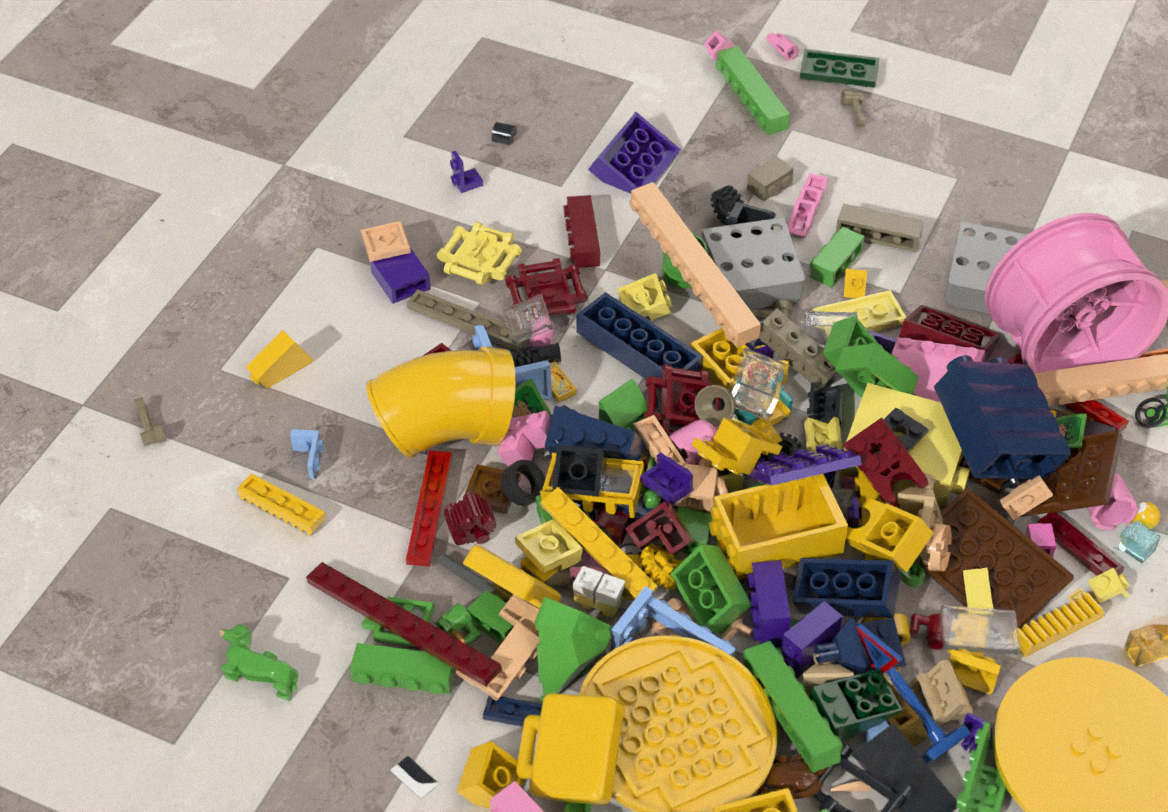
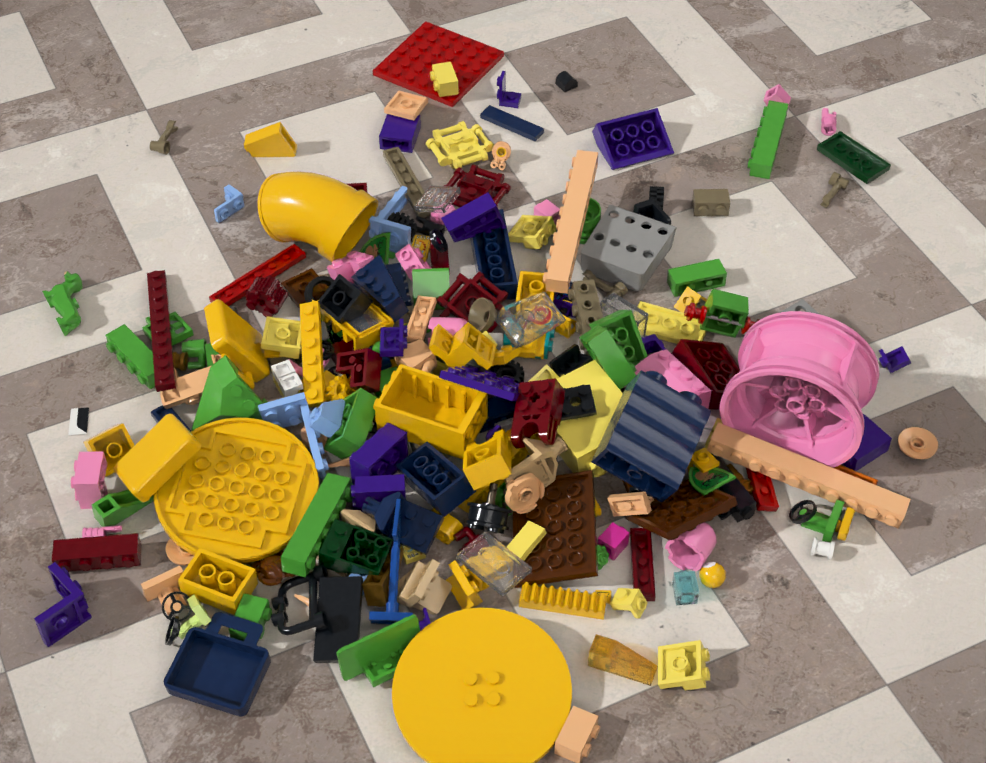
camera: 40 degrees right, 0 degrees up
yellow gear [237,473,326,536] -> none
dark red brick [563,195,600,268] -> none
bright pink slope [787,173,828,238] -> none
brick [836,203,924,252] -> none
none -> light blue slope [310,399,345,438]
none -> red plate [373,21,504,107]
none -> bright pink bracket [395,244,432,282]
none -> piece [429,229,450,275]
none -> light yellow brick [430,62,459,97]
none -> dark purple wedge [441,192,507,243]
none -> black wheel [464,483,512,534]
none -> dark blue tile [480,105,544,141]
none -> light nougat piece [490,141,511,170]
none -> bright pink brick [534,199,561,225]
none -> bright green brick [684,289,760,338]

